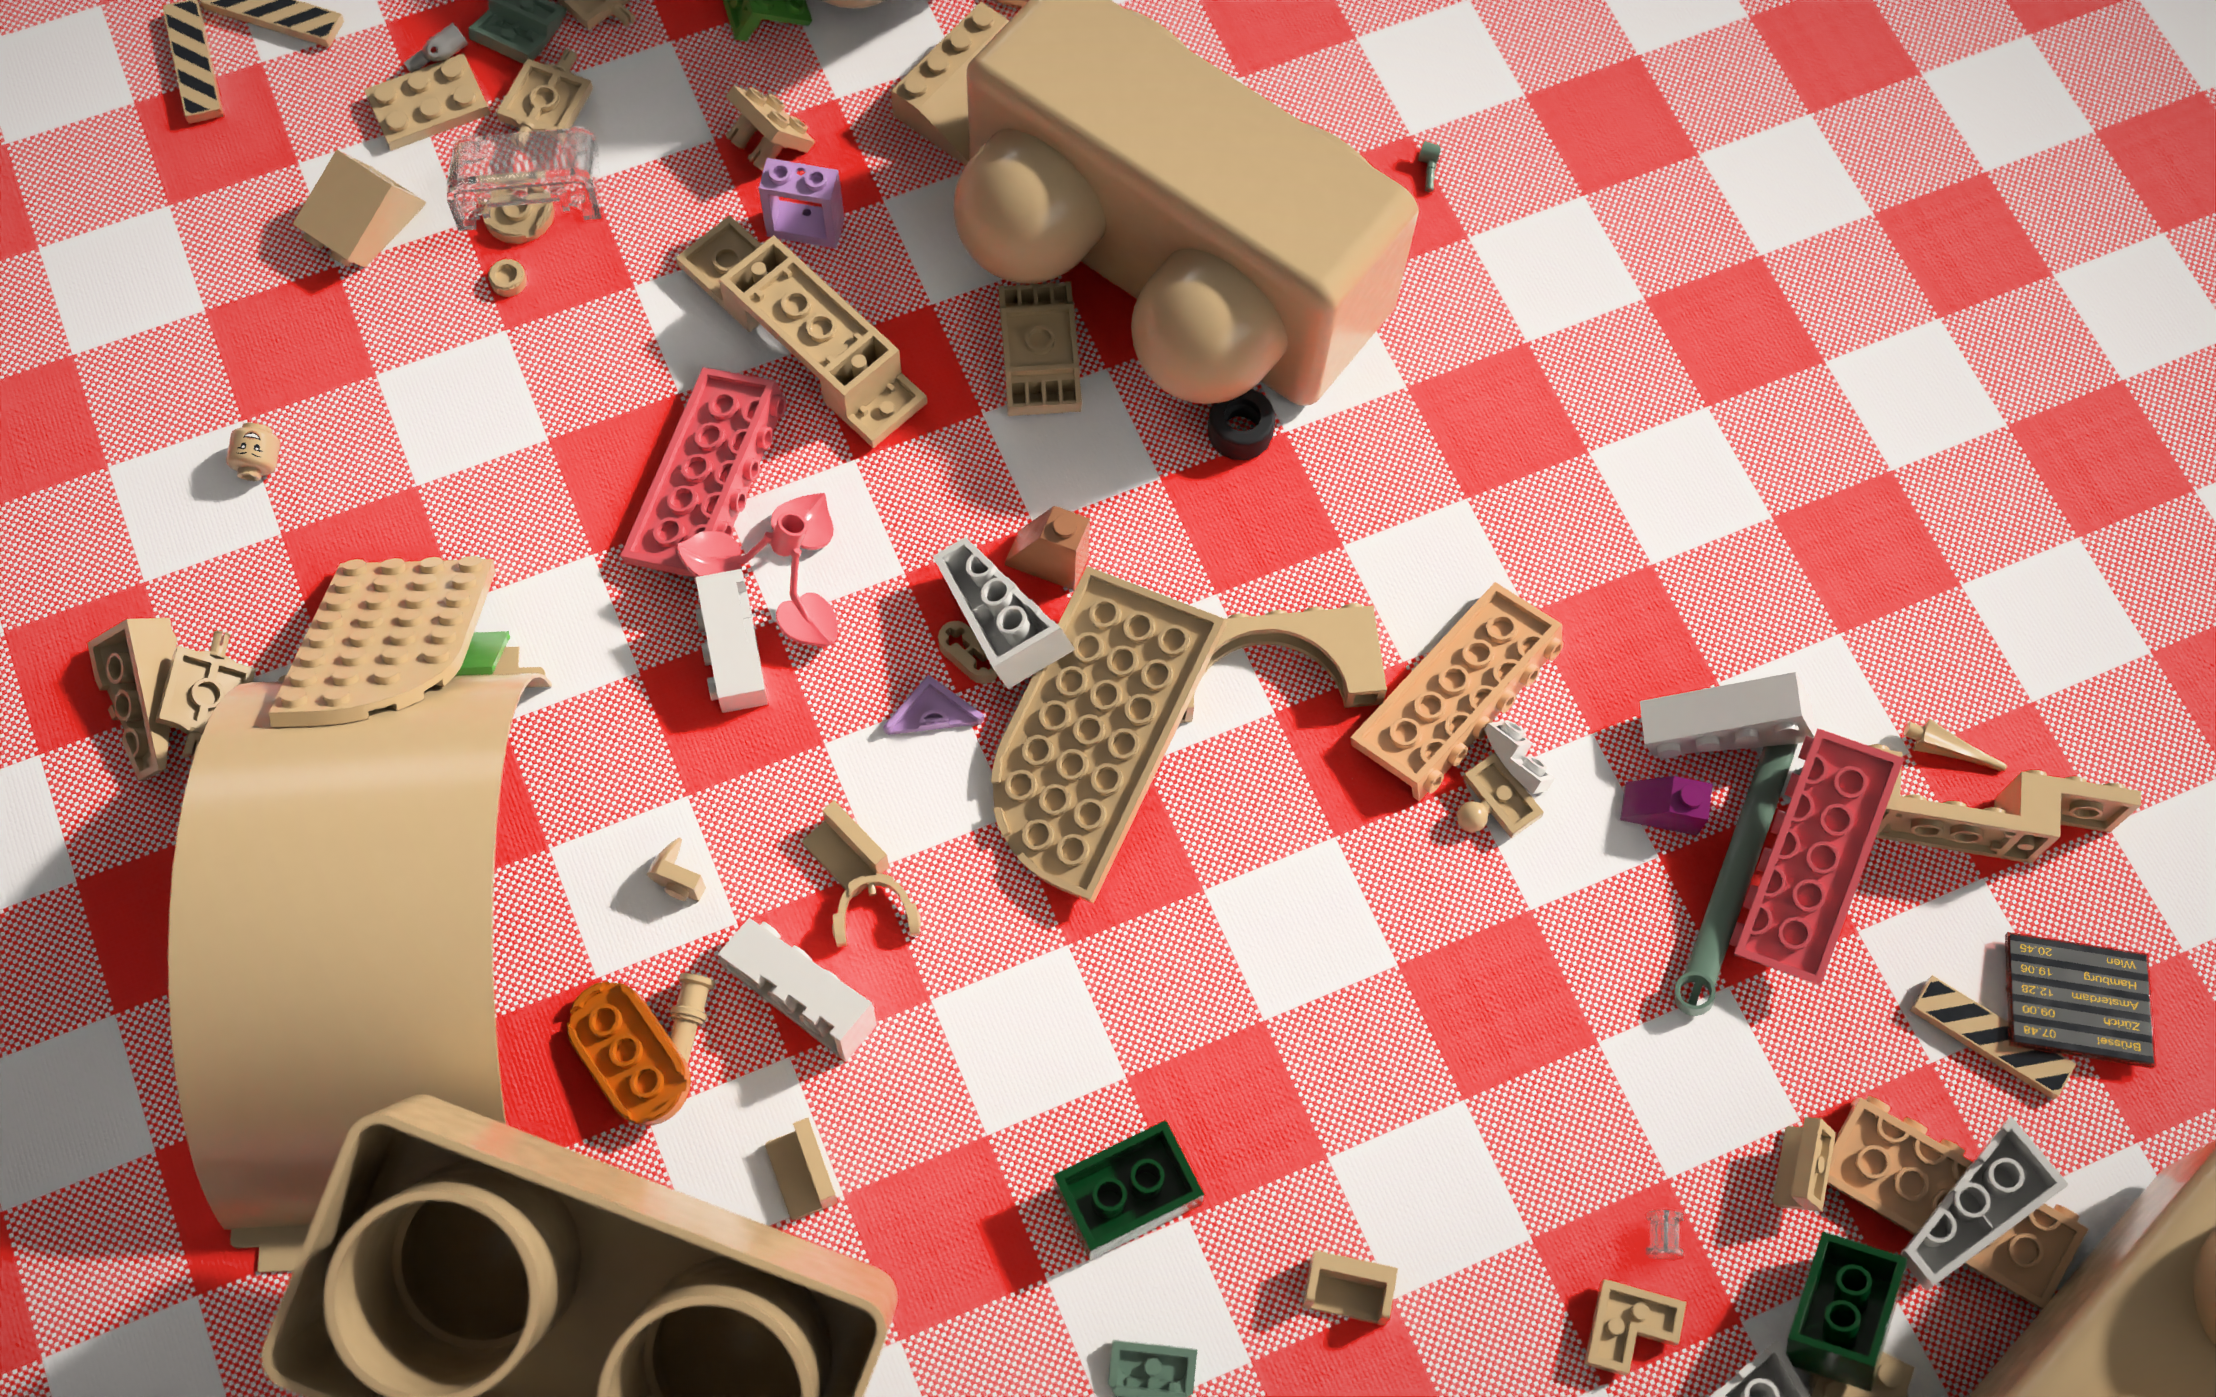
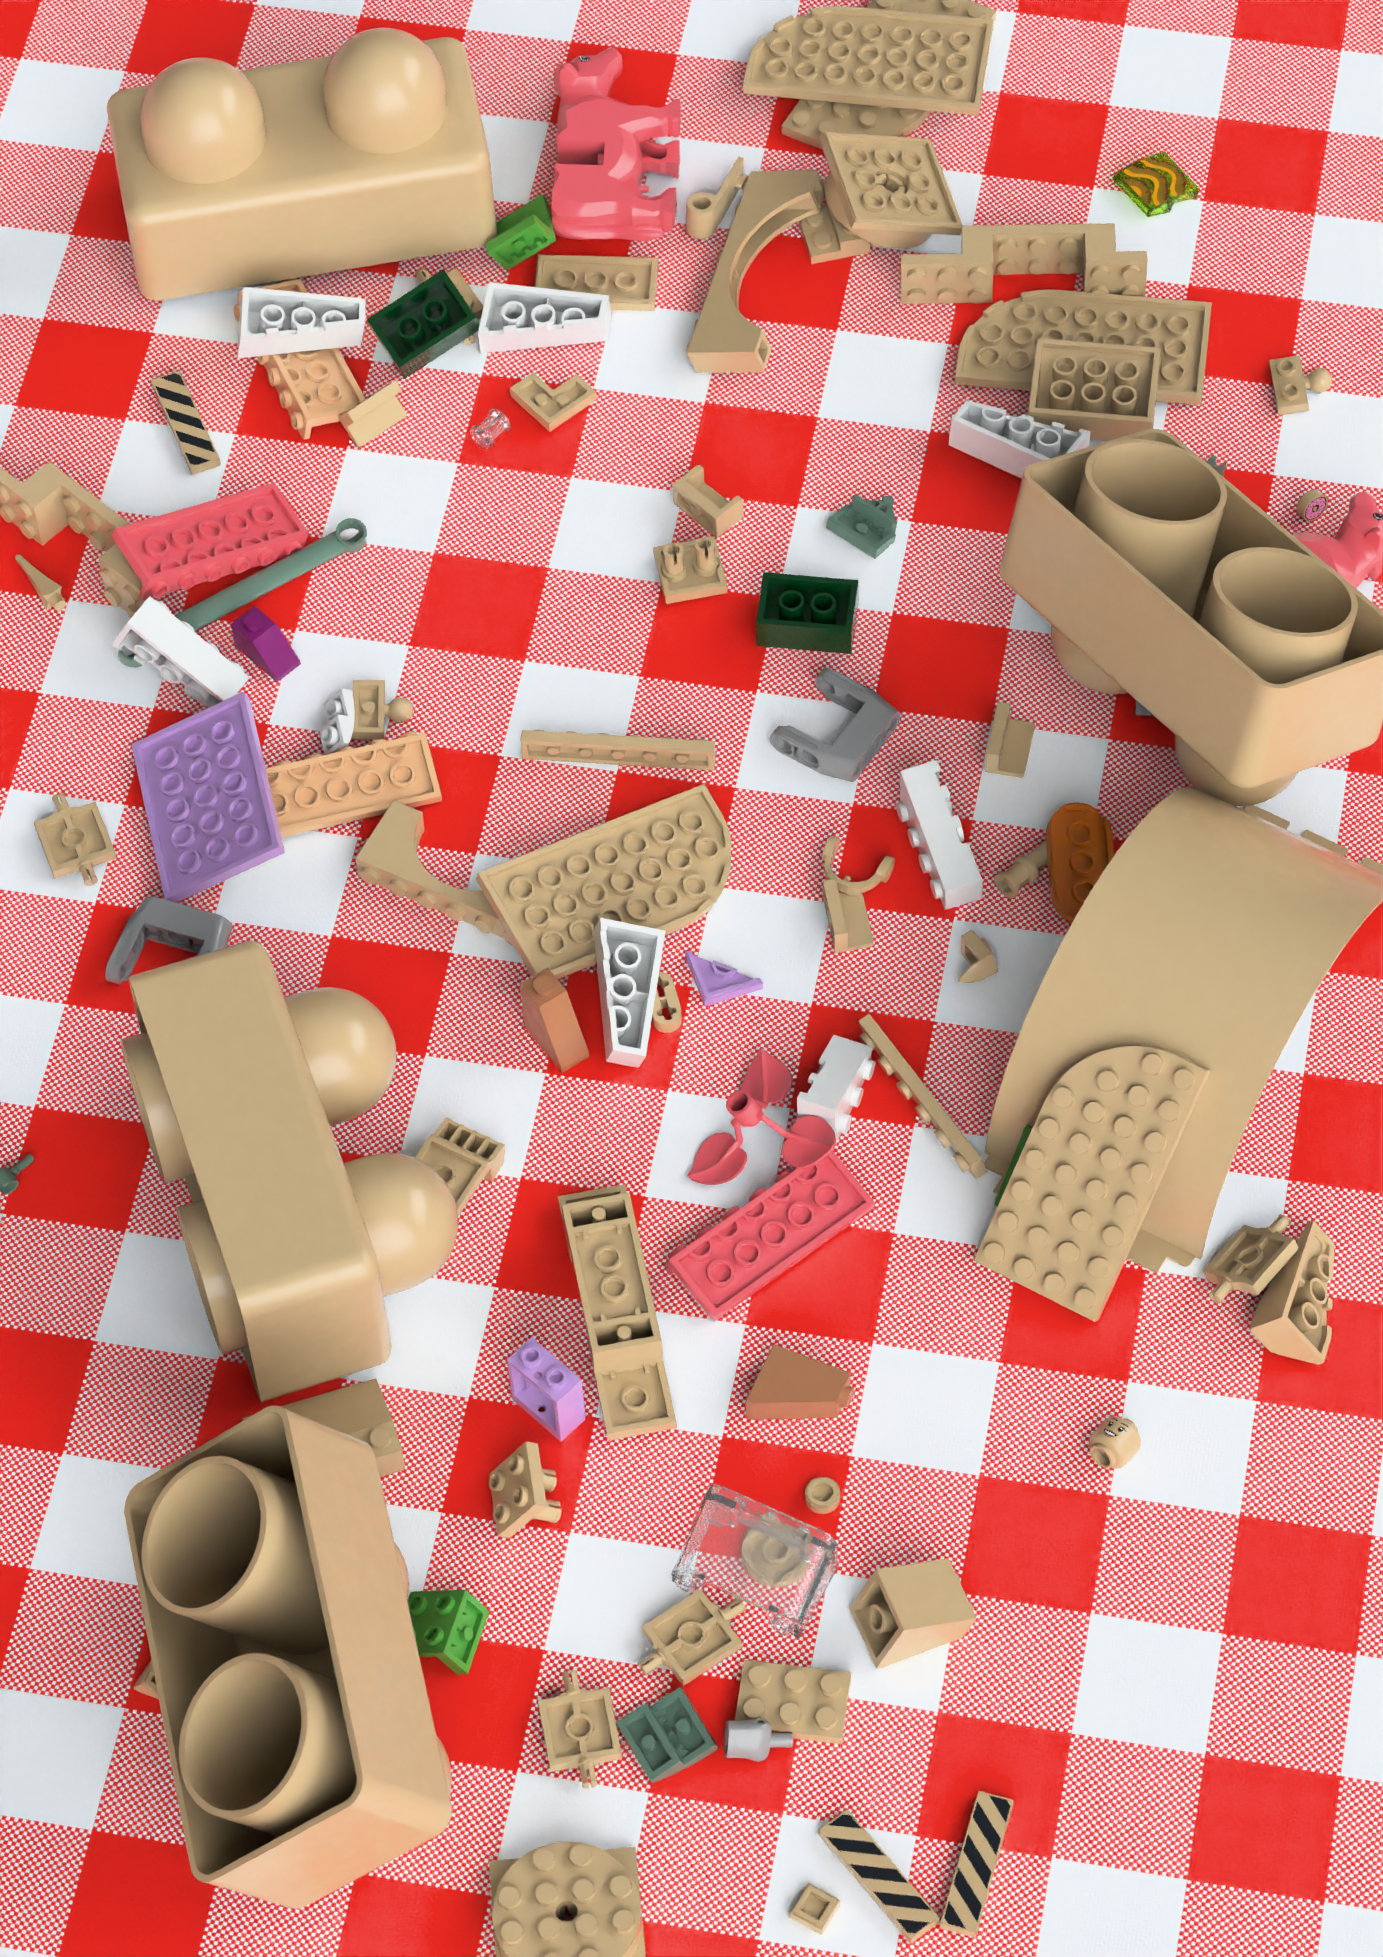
camera: 140 degrees left, 10 degrees down
piece [2005,932,2156,1068] -> none
none -> tan plate [34,793,117,886]
none -> light grey connector [105,896,233,984]
none -> lavender plate [131,692,285,903]
none -> tan plate [520,729,716,770]
none -> tan plate [653,536,728,604]
none -> nougat slope [746,1344,855,1420]
none -> light grey connector [769,668,901,782]
none -> tan plate [858,1014,987,1180]

